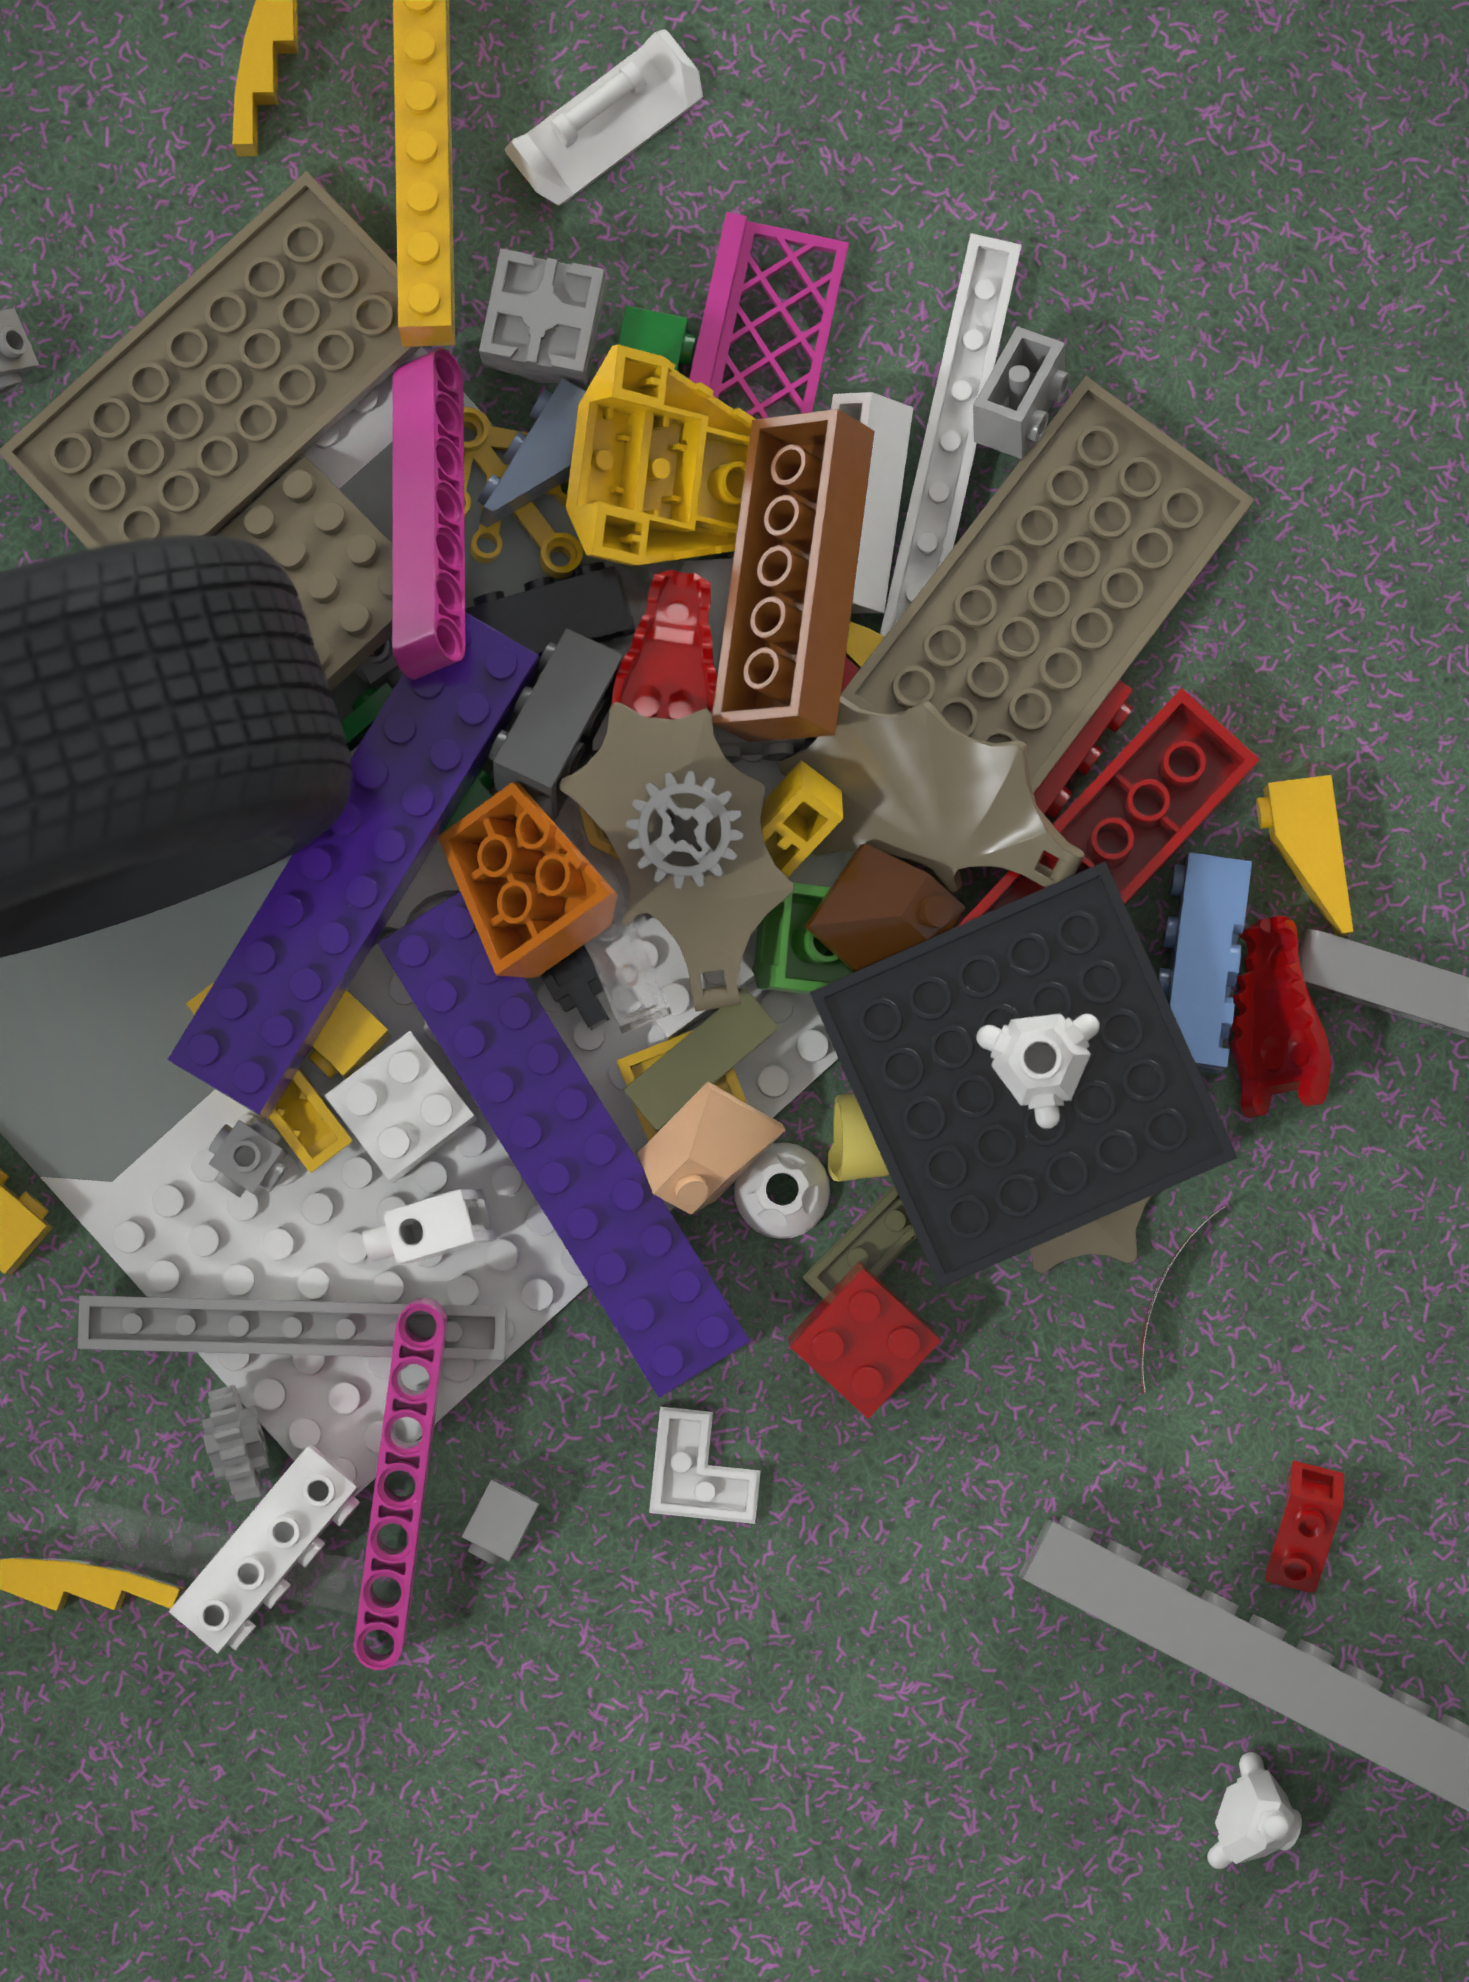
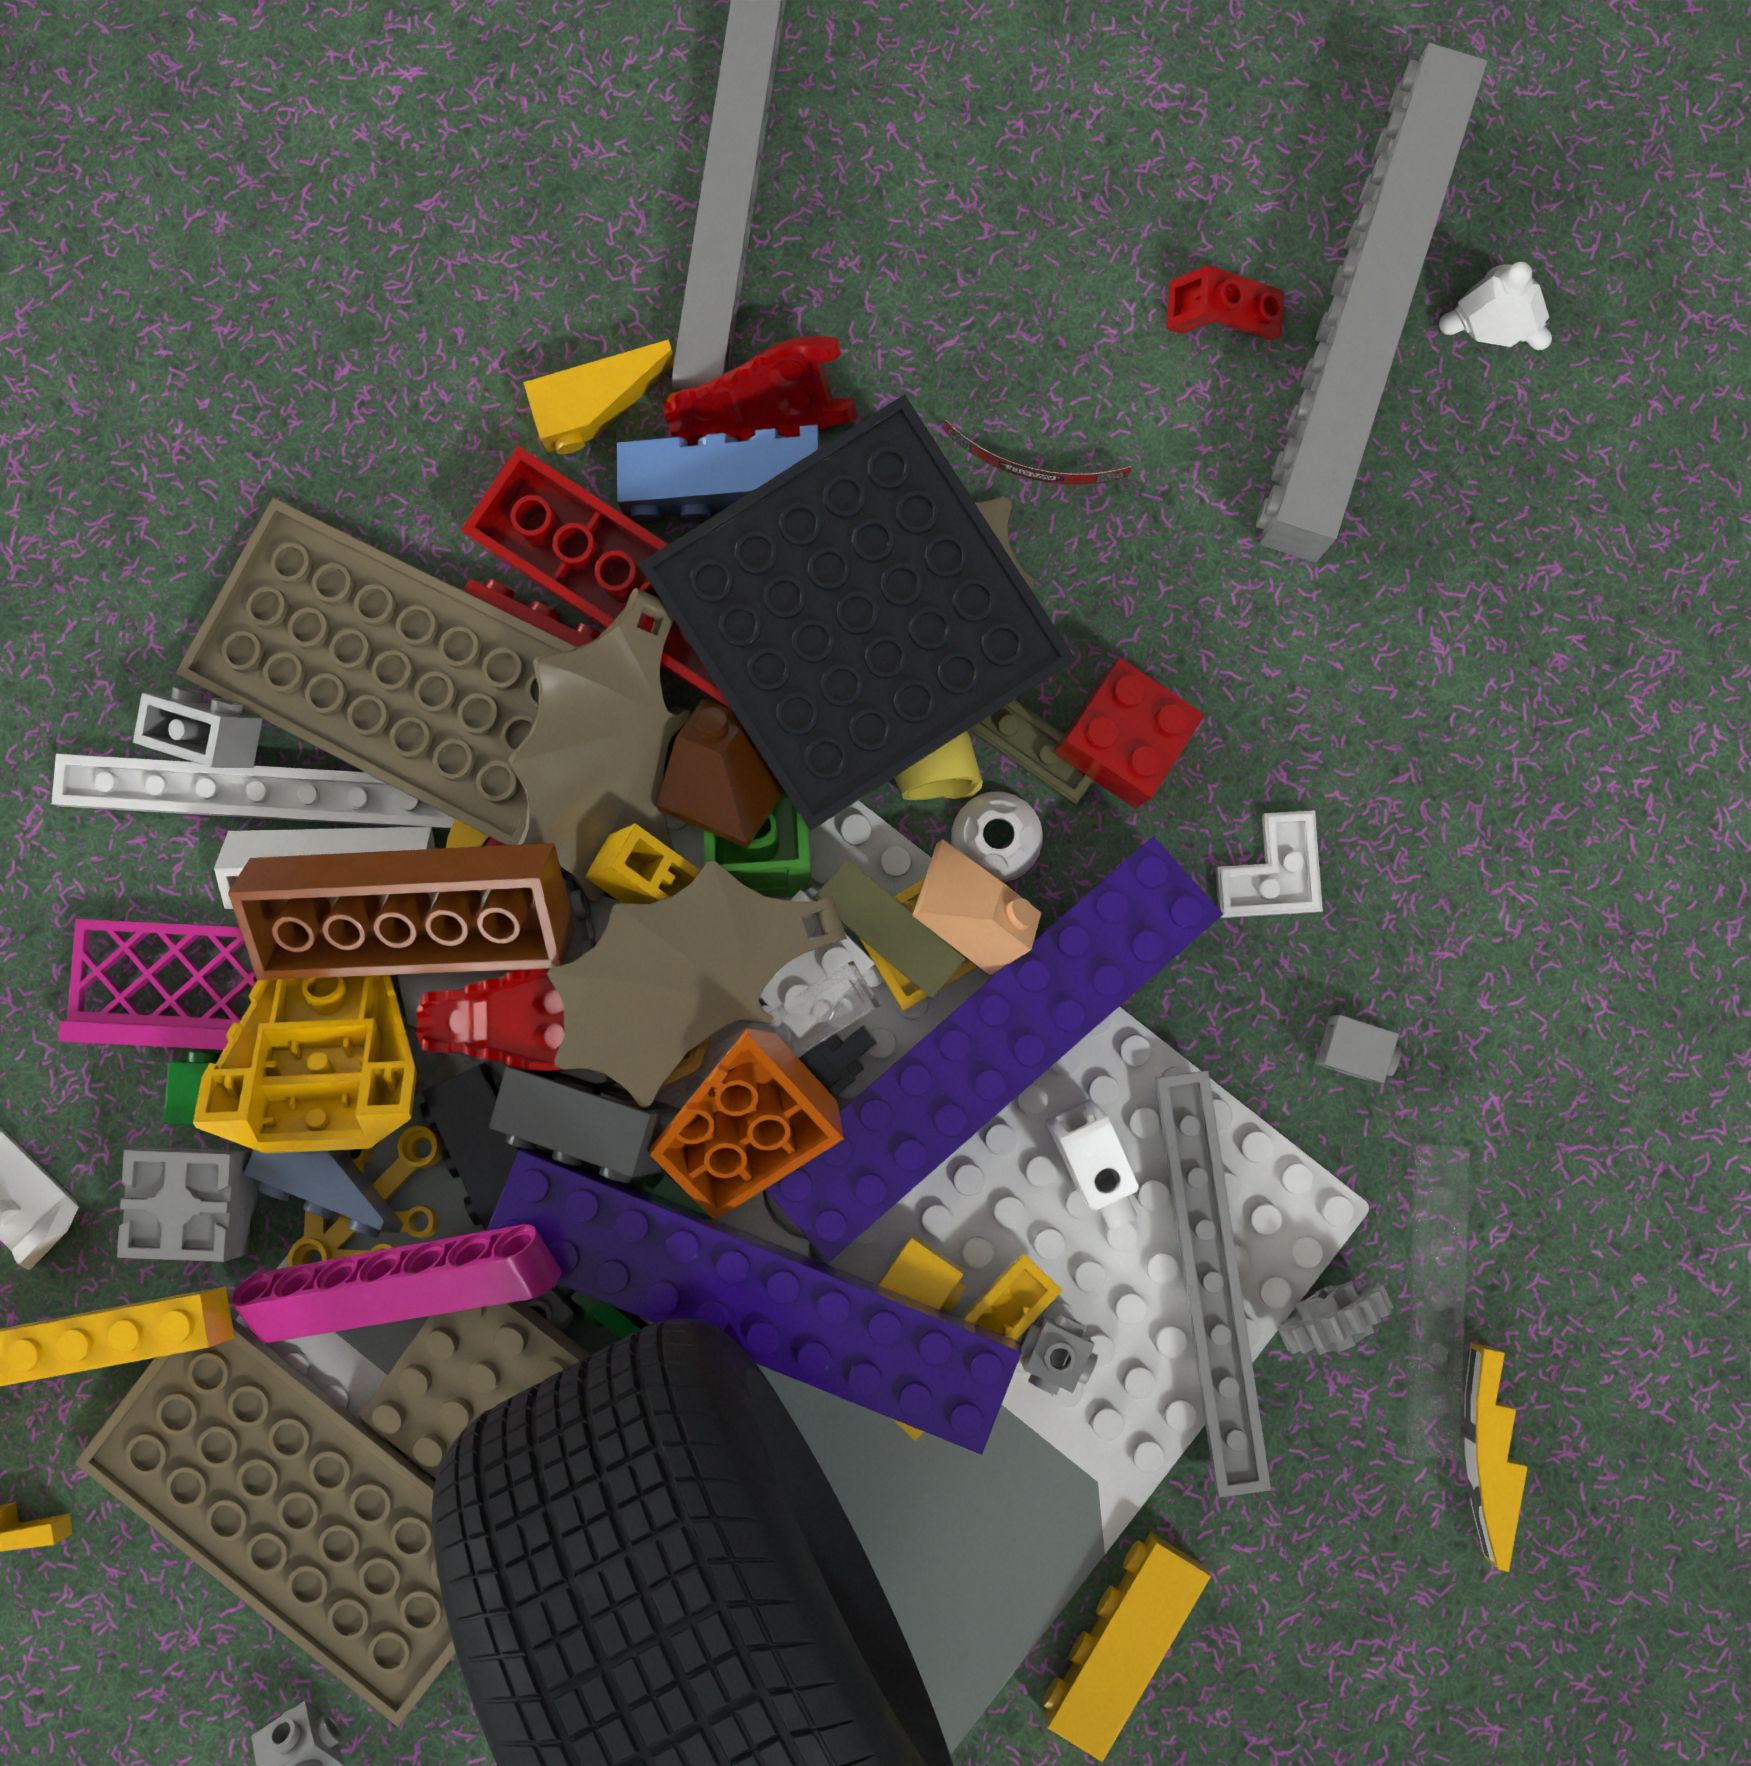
camera: 100 degrees left, 0 degrees up
white brick [169,1445,361,1653] -> none
white brick [324,1031,477,1183] -> none
dark pink beam [354,1298,448,1670] -> none
light grey gear [626,771,744,889] -> none
white rock [977,1014,1099,1129] -> none

